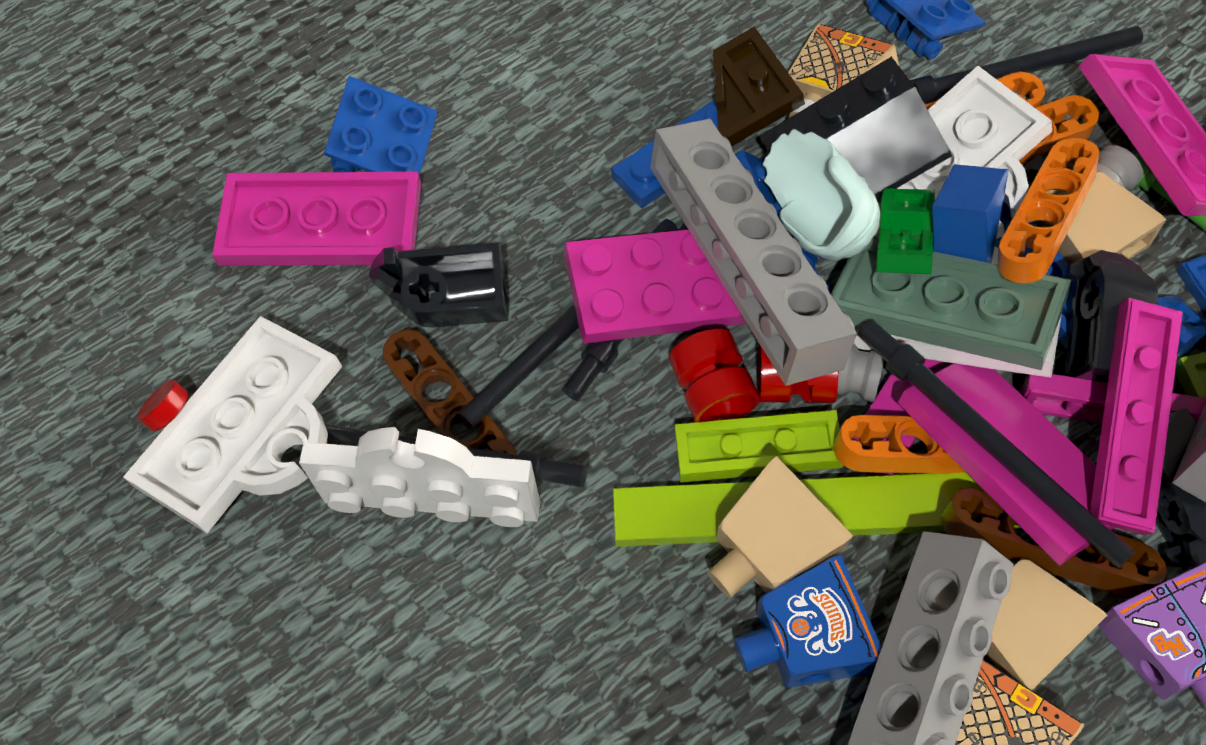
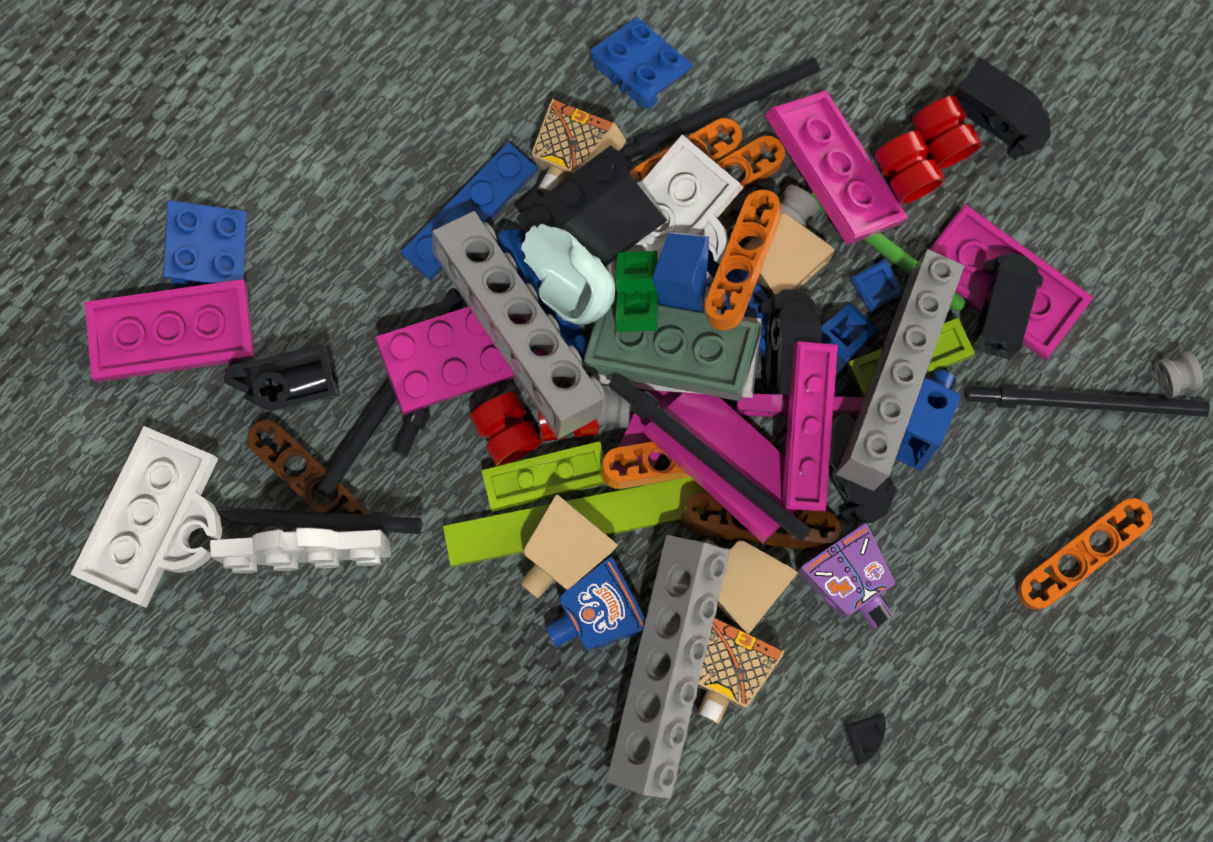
camera: 15 degrees left, 15 degrees up
red tile [136,379,189,431] -> none
dark brown wing [713,26,805,147] -> none

